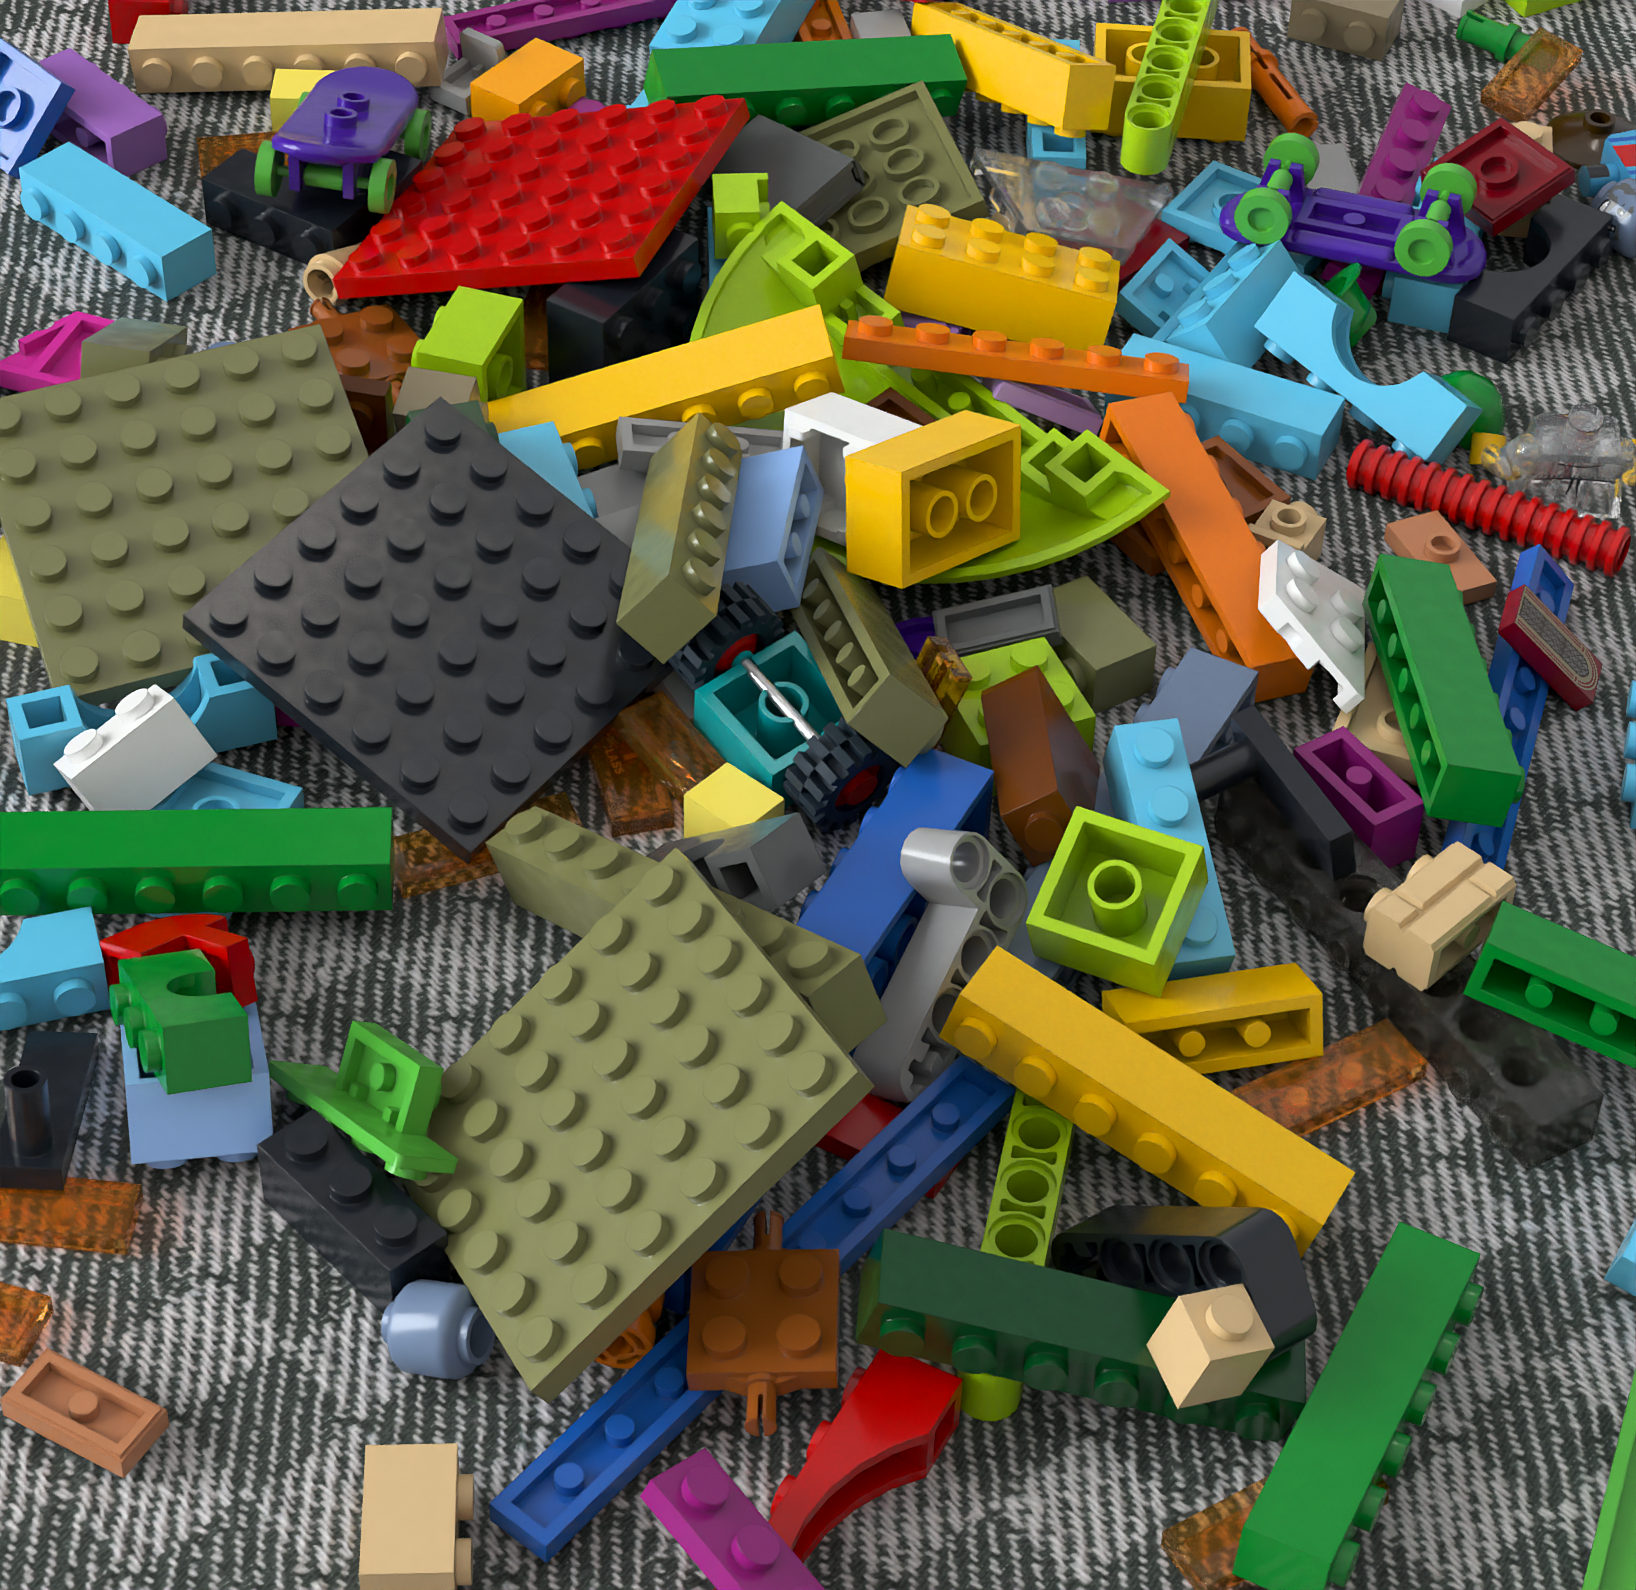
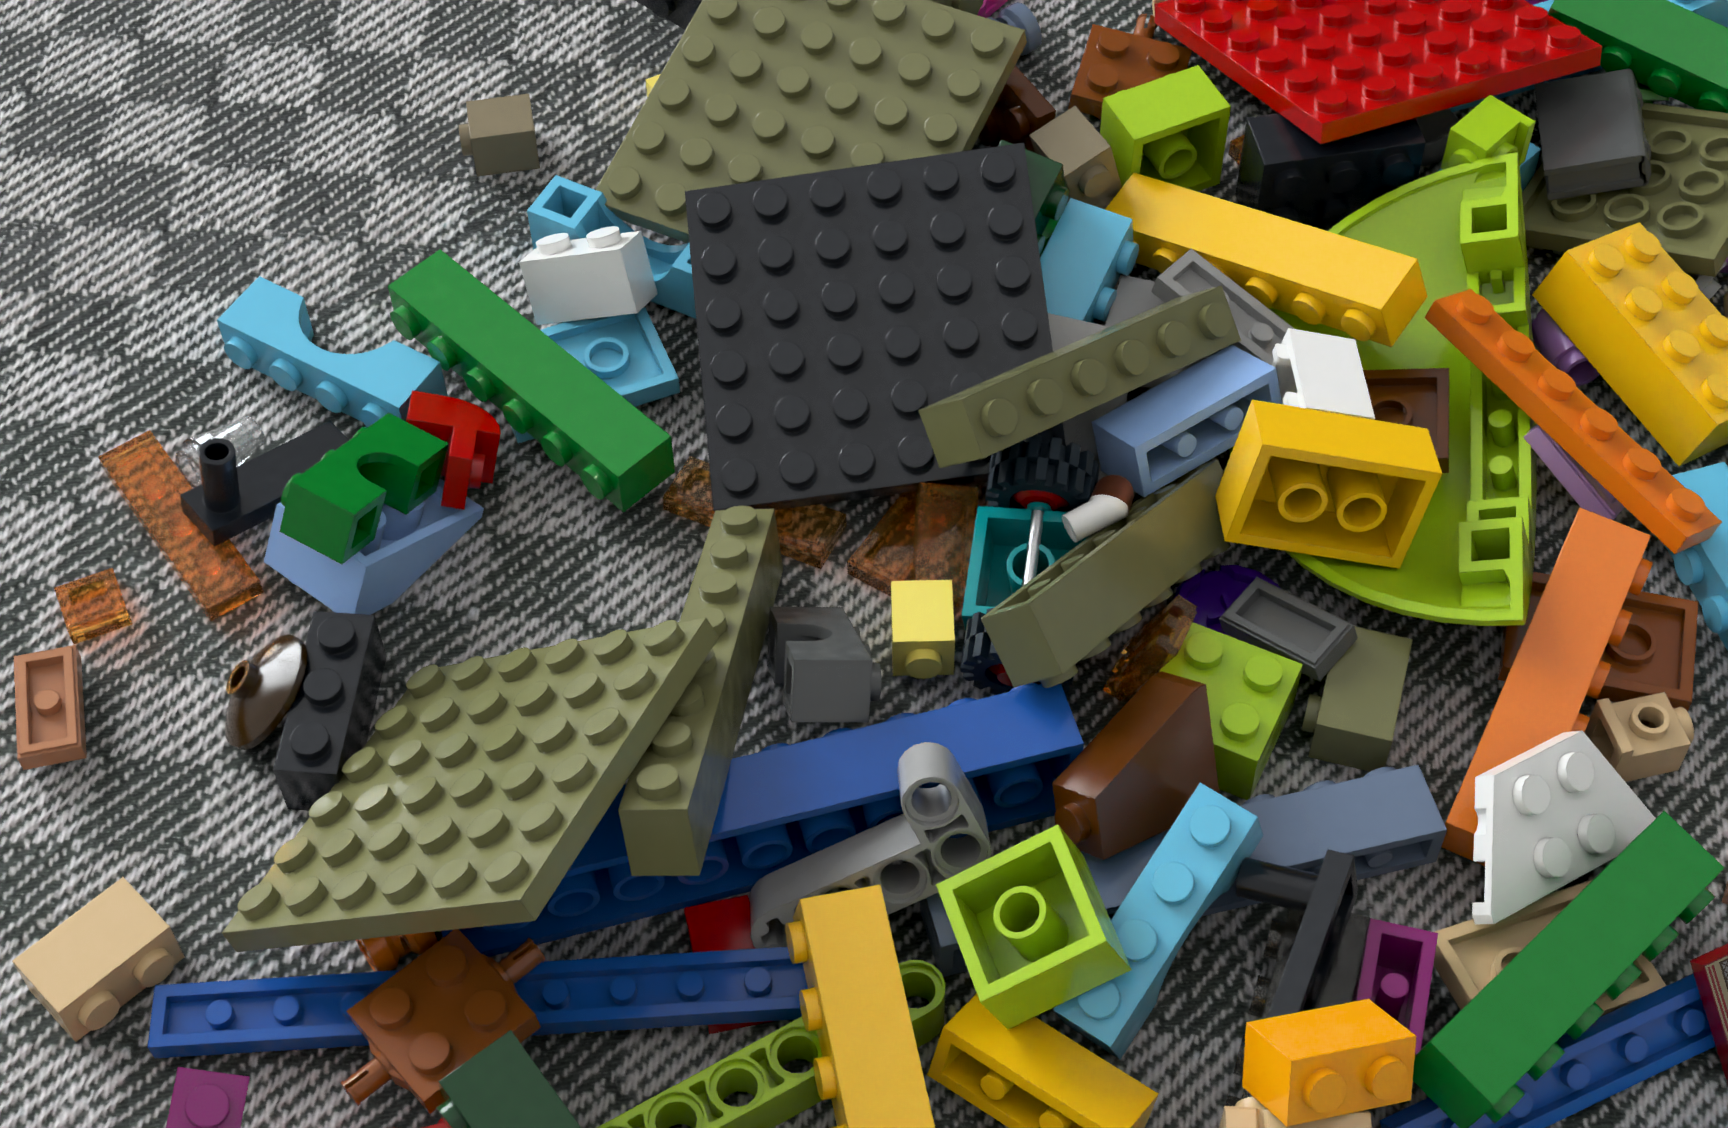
camera: 50 degrees right, 10 degrees up
bright green bracket [268,1020,458,1180] -> none
sand blue head [381,1279,496,1381] -> none
none -> dark brown dish [225,634,307,750]
none -> white arm [1062,475,1134,543]
none -> light orange brick [1242,999,1416,1127]

